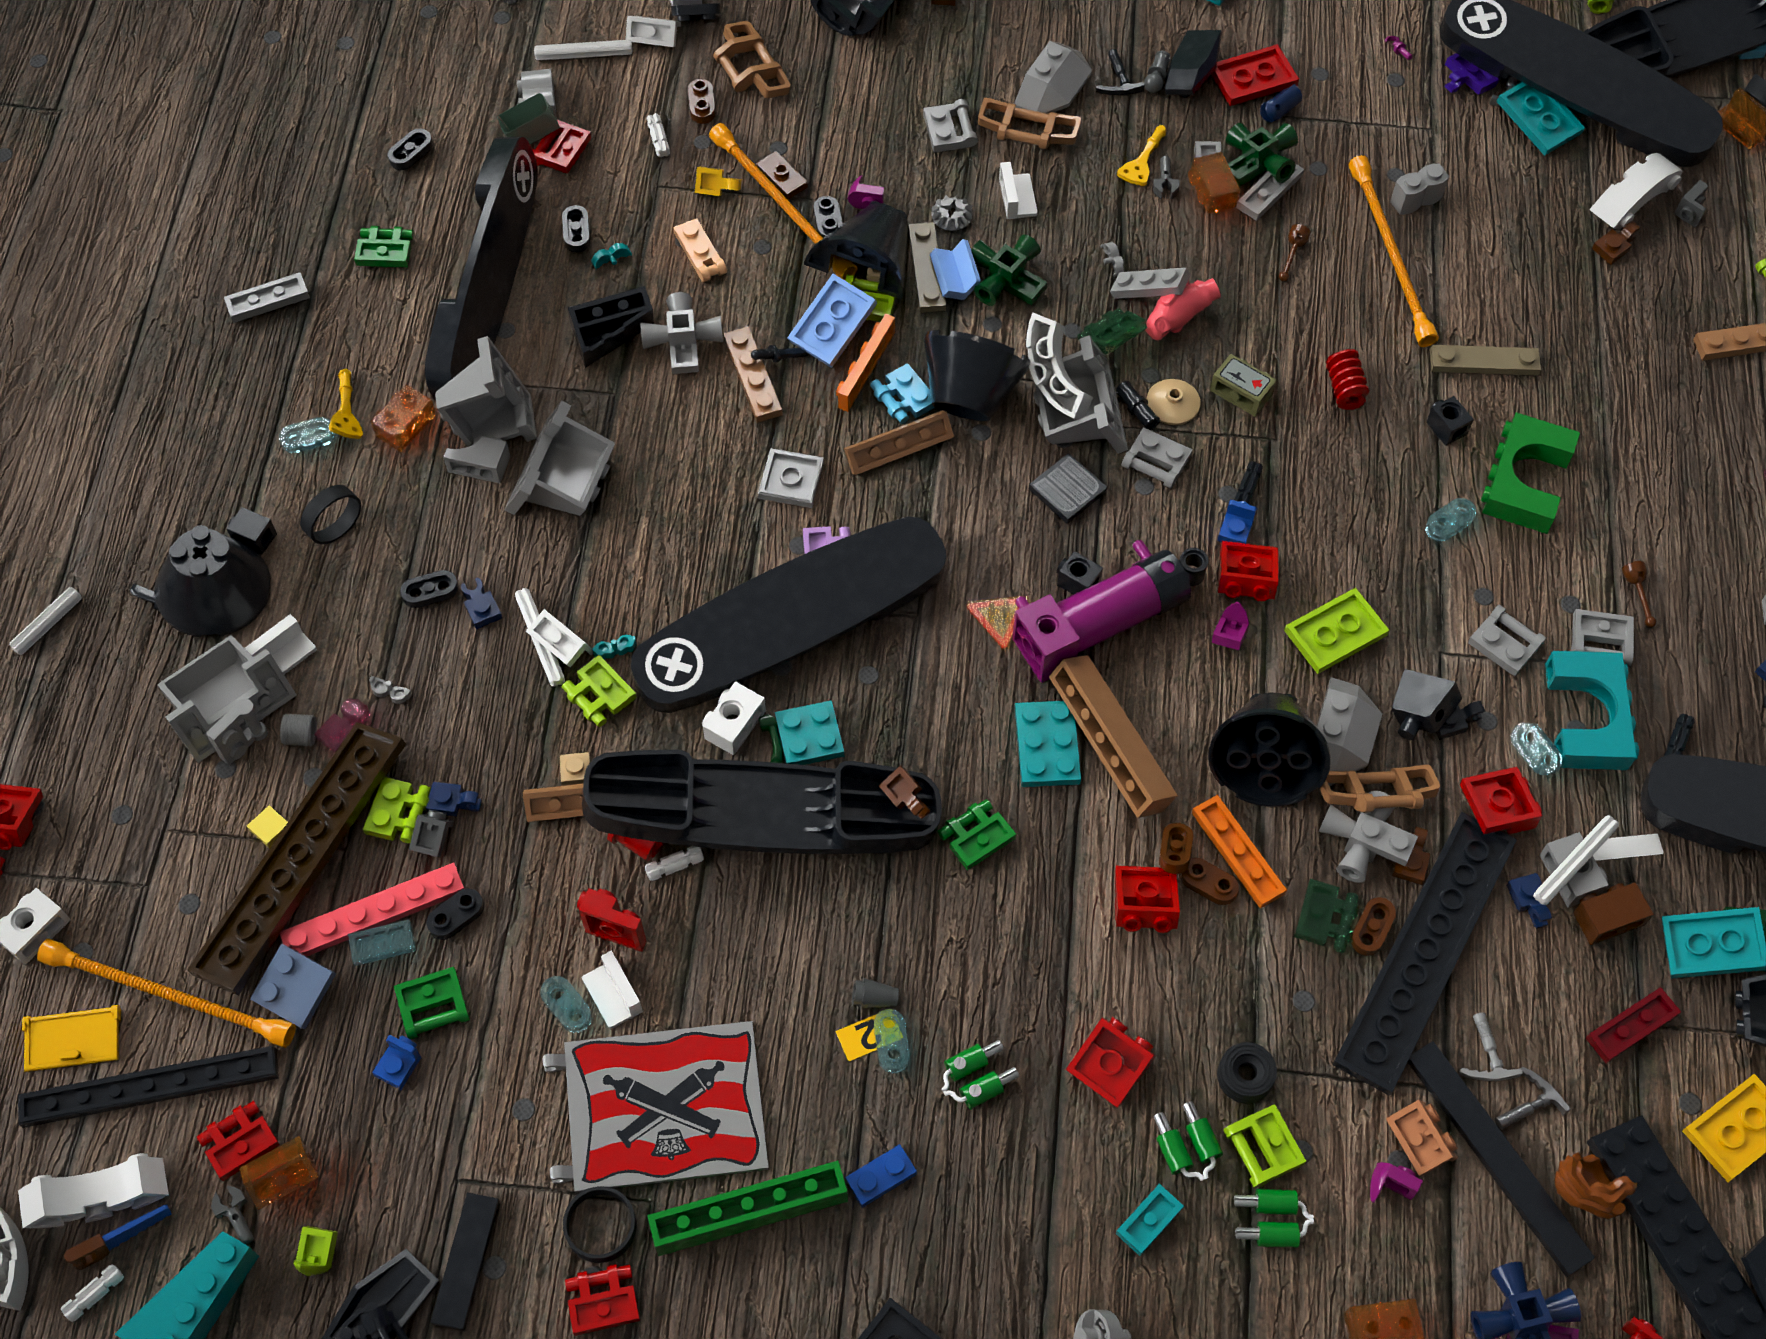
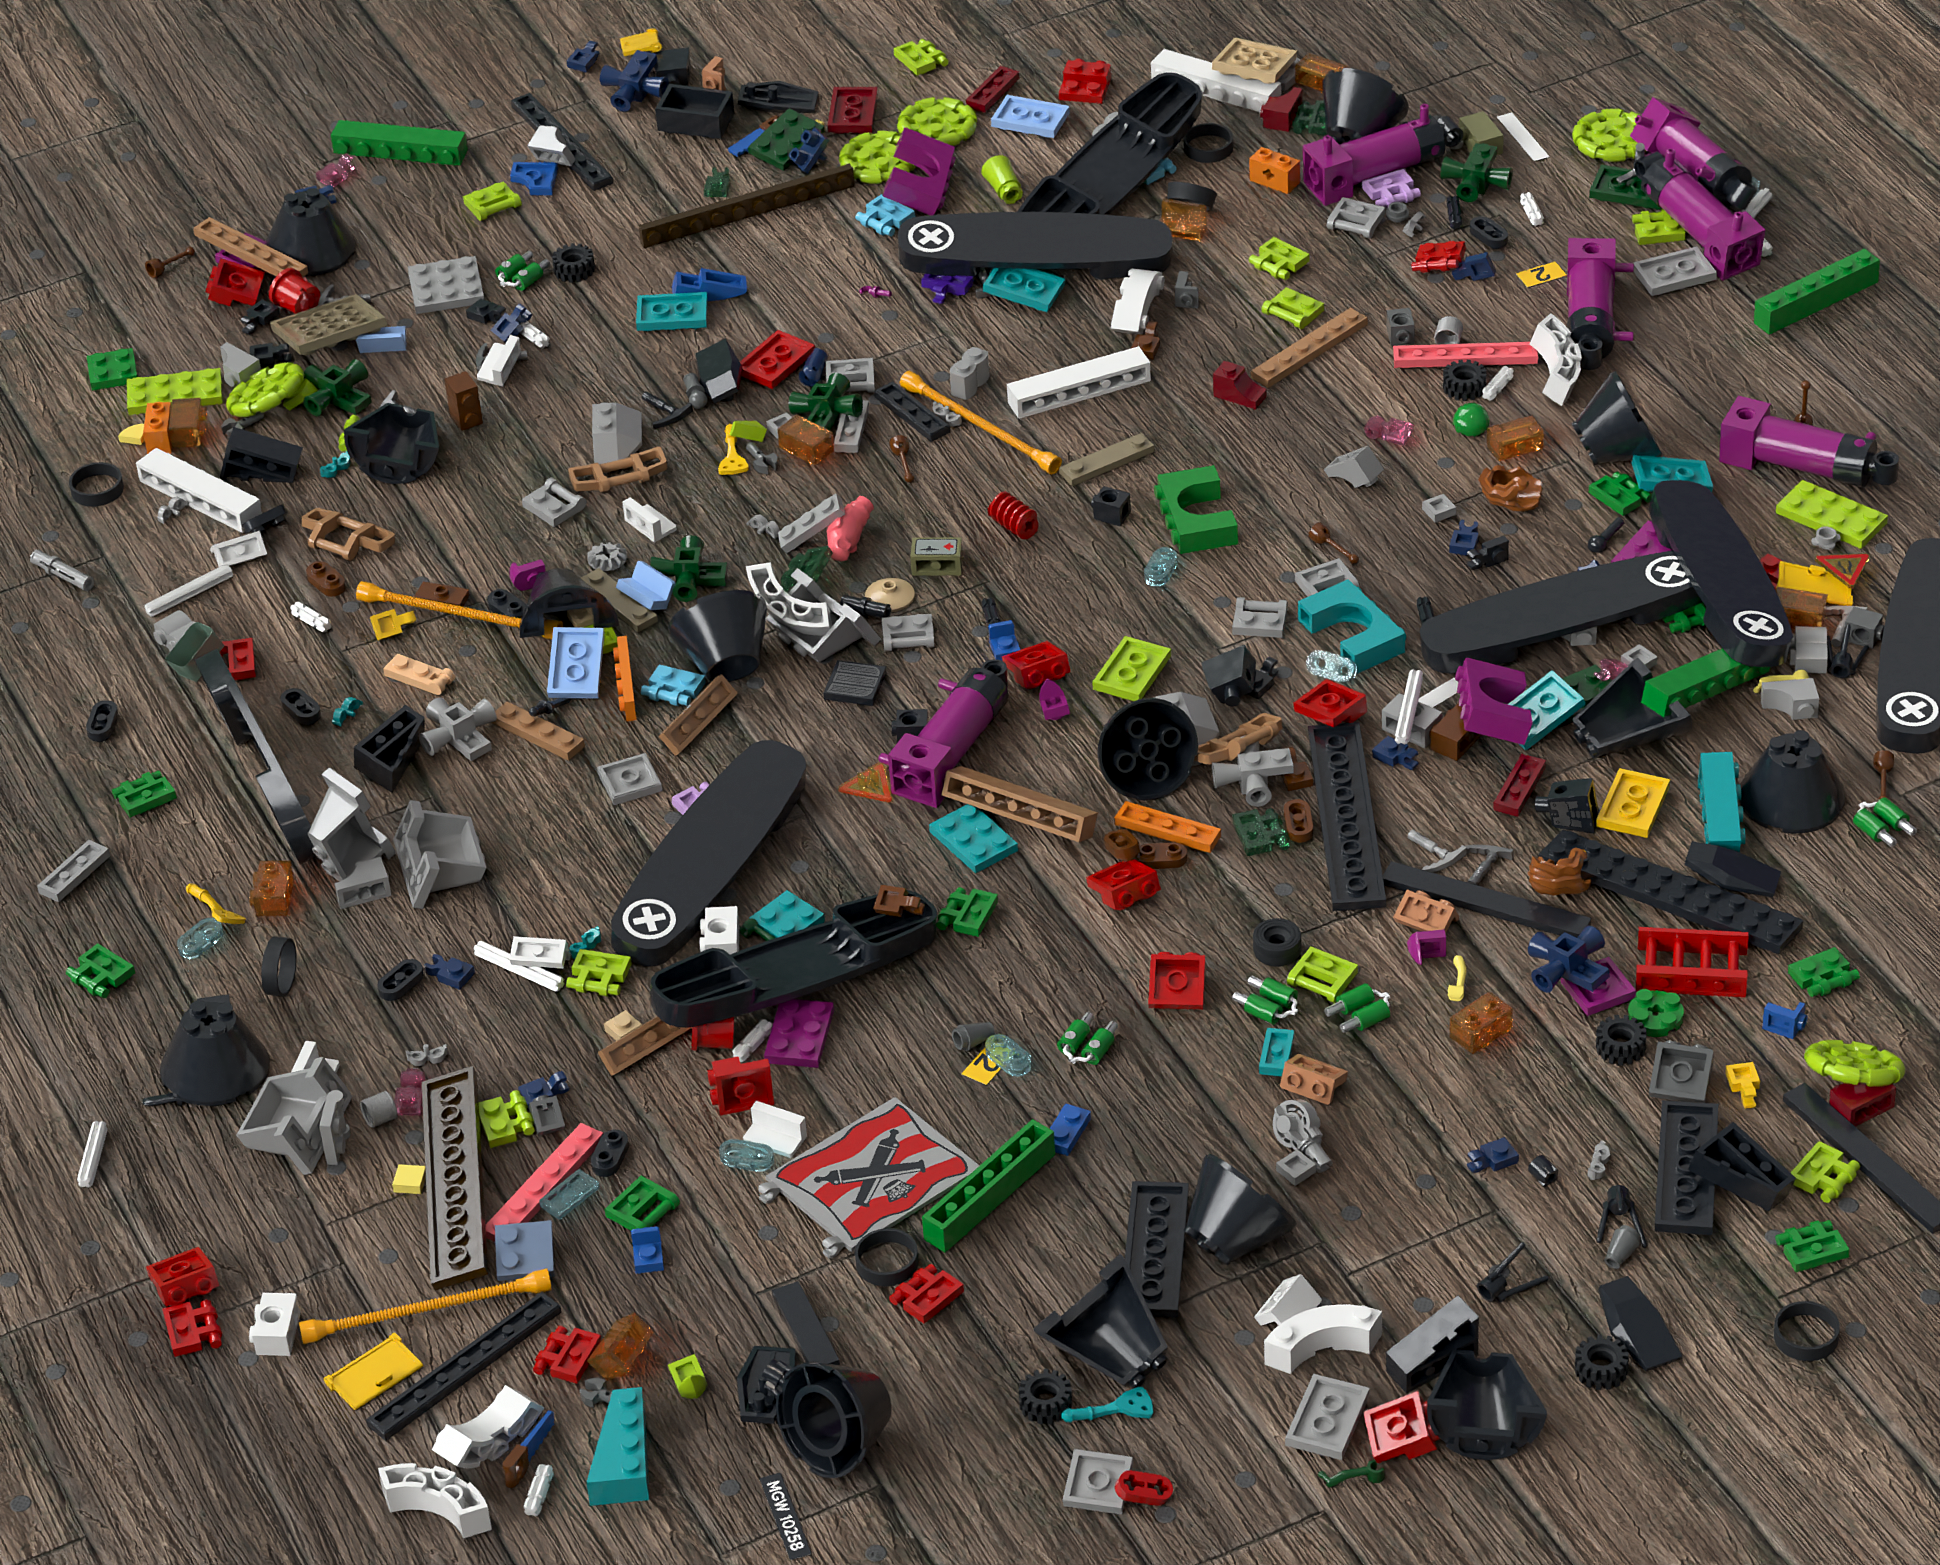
camera: 30 degrees left, 20 degrees down
none -> green plate [66,943,135,999]
none -> lime piece [730,421,767,442]
none -> magenta plate [764,999,834,1068]
none -> light grey plate [826,358,875,393]
none -> black tile [874,381,950,442]
none -> light grey piece [933,401,962,427]
none -> white brick [1007,346,1151,419]
none -> dark red arch [1213,361,1267,410]
none -> nougat bracket [1280,1054,1348,1105]
none -> light grey arch [1324,446,1384,488]
none -> light yellow piece [1448,955,1467,1001]
none -> magenta arch [1455,657,1533,745]
none -> torso [1535,778,1599,834]

